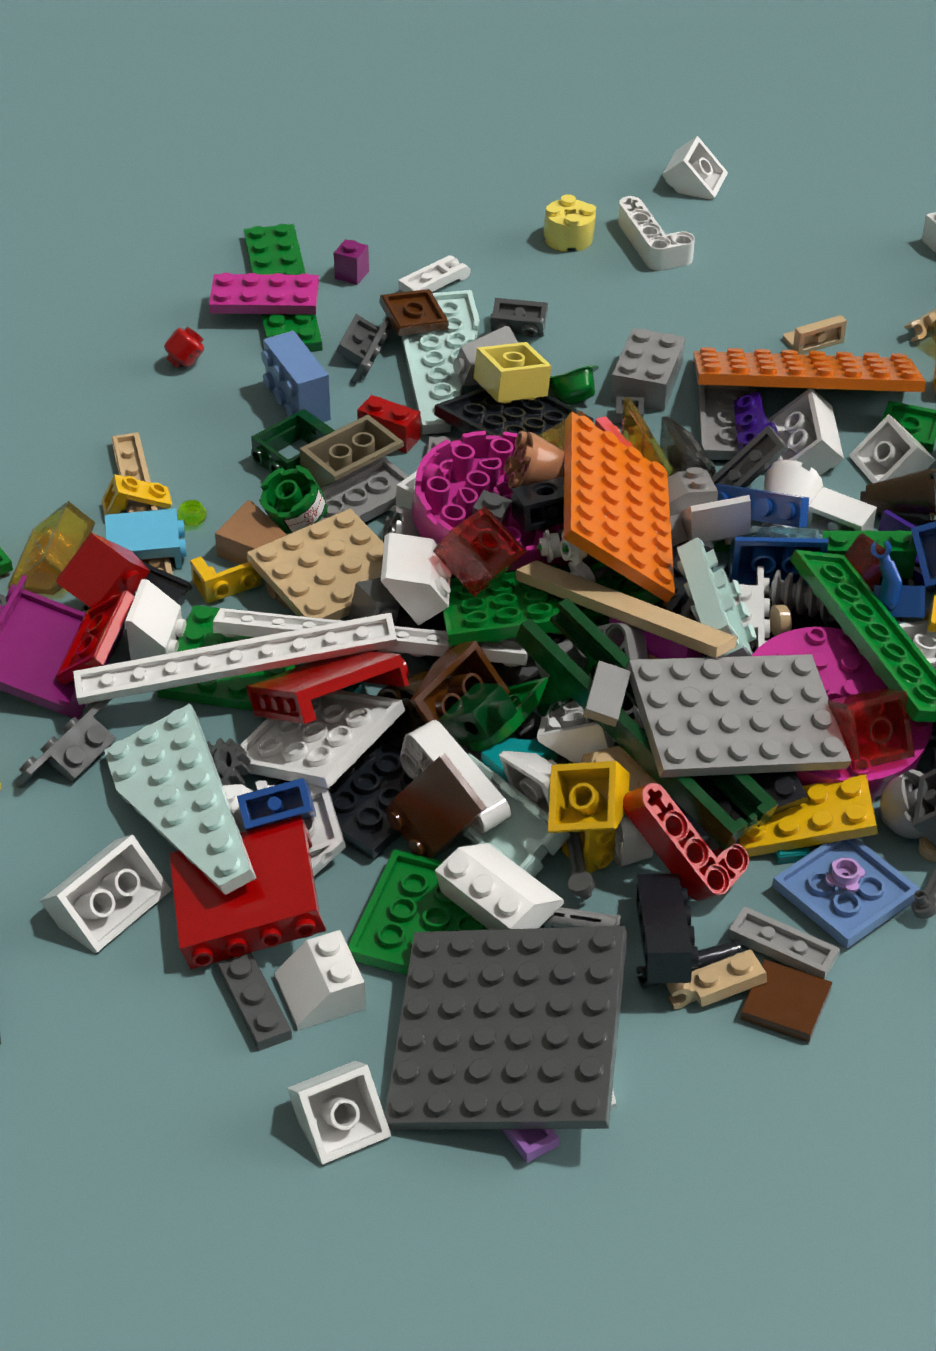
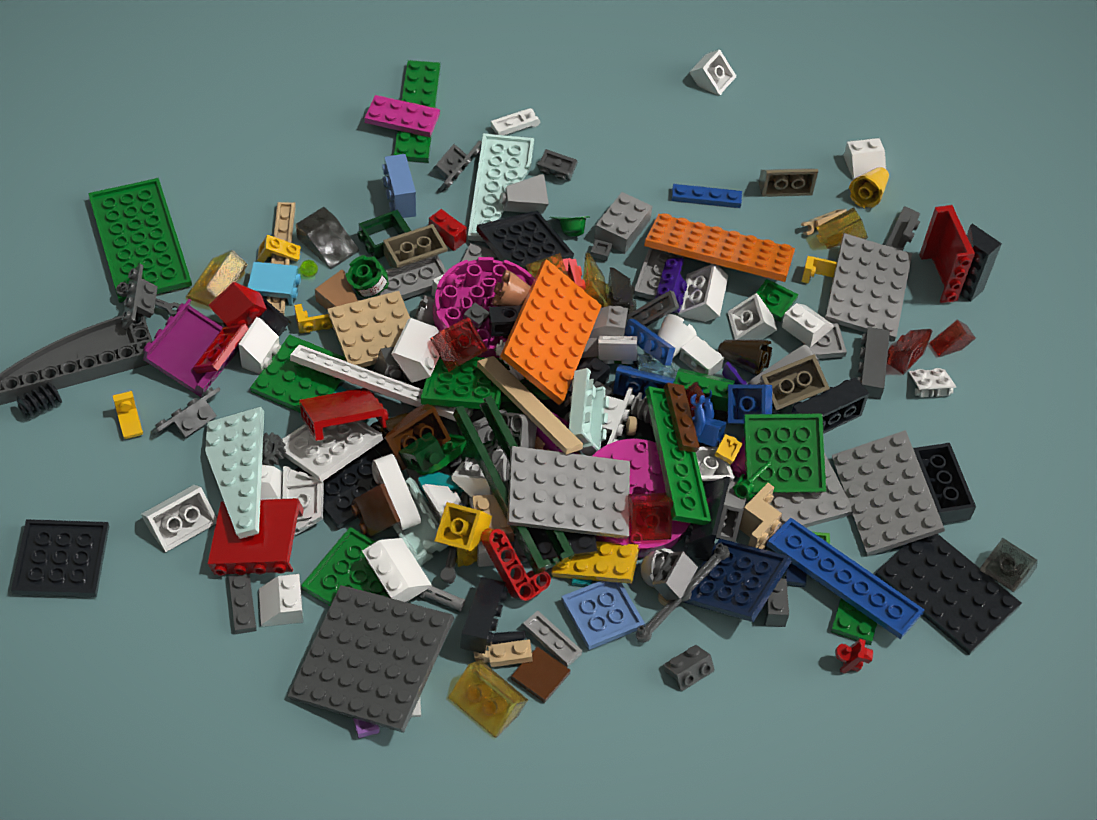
camera: 10 degrees right, 10 degrees up
white plate [73,613,398,705] -> none
red head [164,326,204,368] -> none
blue brick [237,778,317,831] -> none
white slope [287,1061,391,1165] -> none
magenta brick [333,239,369,285] -> none
reddish brown tile [379,289,449,336] -> none
light yellow brick [473,342,551,403] -> none
light yellow brick [543,194,596,252] -> none
light grey tile [583,660,631,727] -> none
white beam [618,196,695,271] -> none
tan panel [783,315,847,355] -> none
lavender plate [825,858,865,892] -> none
none -> clear smoke slope [296,207,359,269]
none -> clear yellow slope [448,661,528,738]
none -> reddish brown plate [664,382,700,452]
none -> blue plate [672,184,742,208]
none -> dark tan slope [759,168,818,197]

